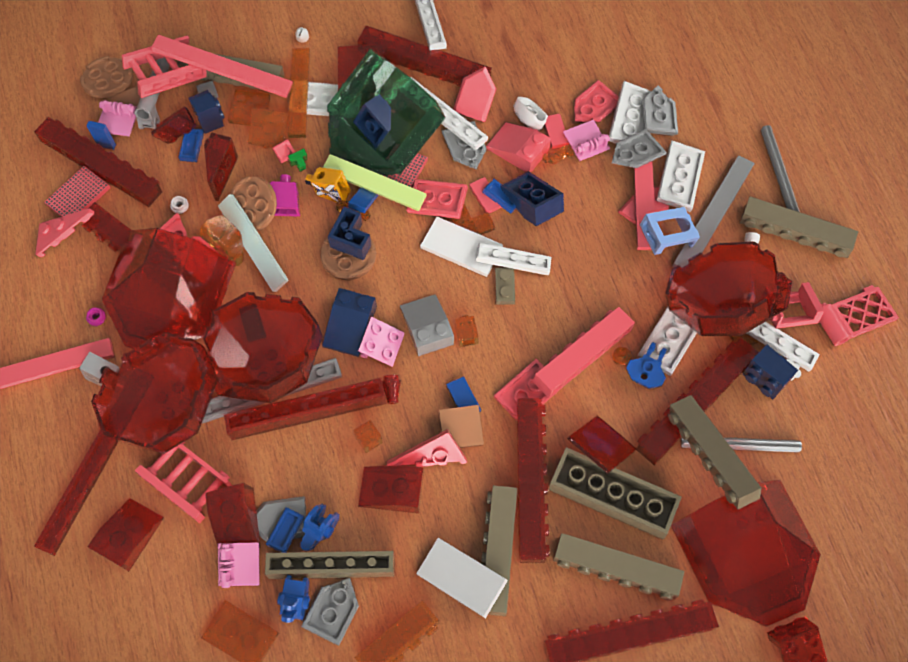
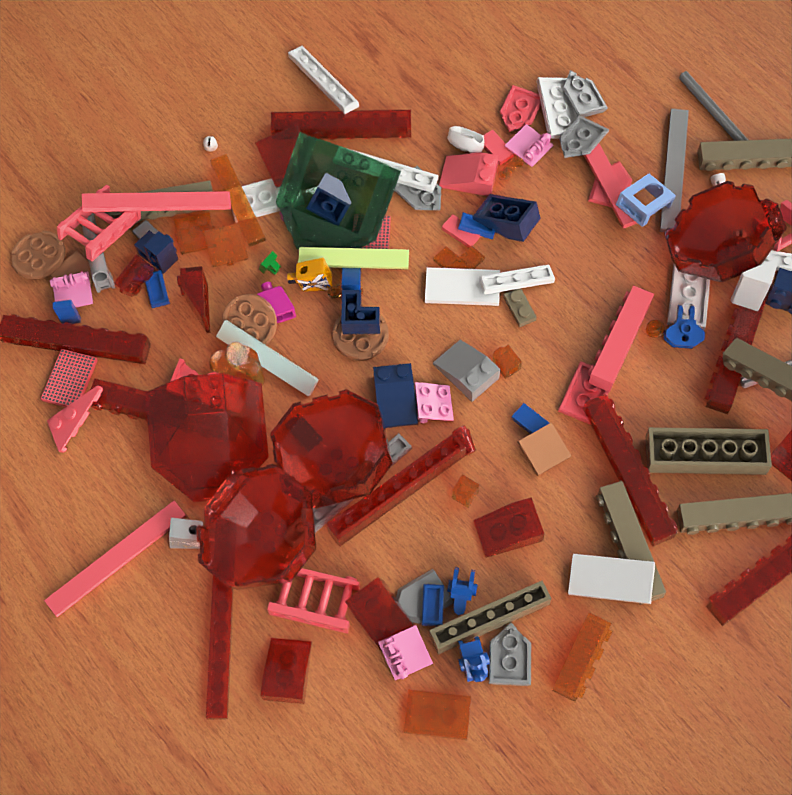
camera: 20 degrees left, 0 degrees up
dark pink plate [86,308,106,326] -> none
white plate [170,196,189,214] -> none
coral tile [272,139,295,164] -> none
coral wing [387,429,467,468] -> none
coral tile [406,179,468,219] -> none
coral tile [453,66,496,122] -> none
clear red piece [567,415,637,474] -> none
white tile [656,141,705,212] -> none
none -> white slope [730,259,778,311]

